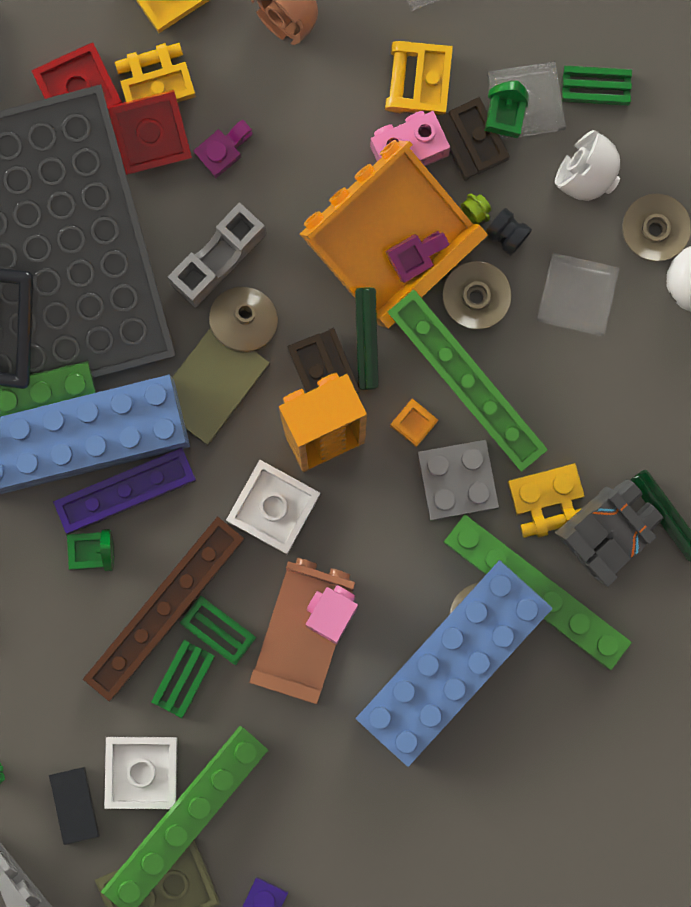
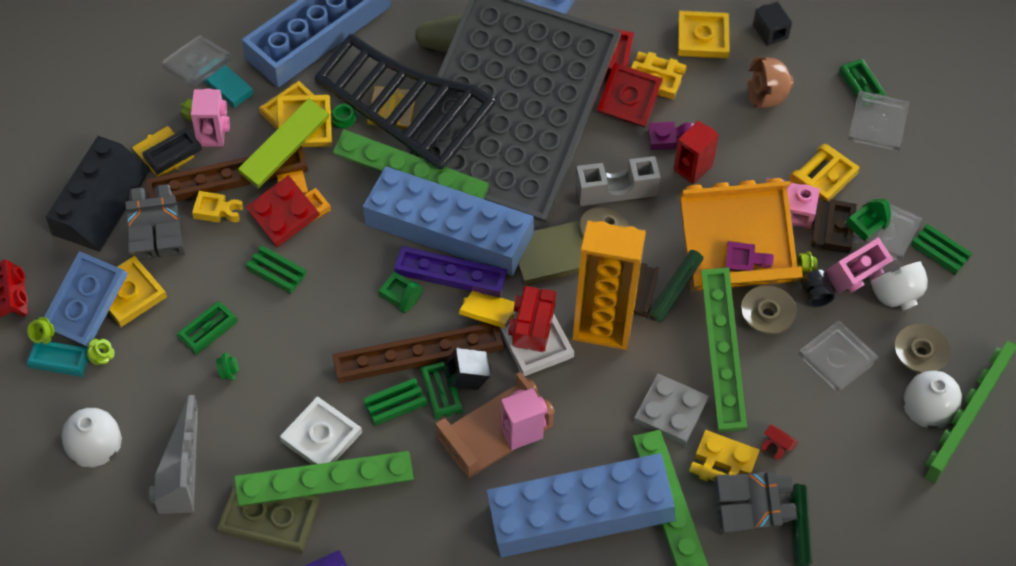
camera: 35 degrees right, 25 degrees down
black tile [49,767,100,845] -> none
light orange tile [390,398,439,448] -> none
none -> black brick [444,348,491,390]
none -> yellow piece [459,291,515,328]
none -> red brick [508,286,557,352]
none -> red brick [673,120,719,185]
none -> red tile [762,424,799,460]
none -> bright pink brick [825,237,894,294]

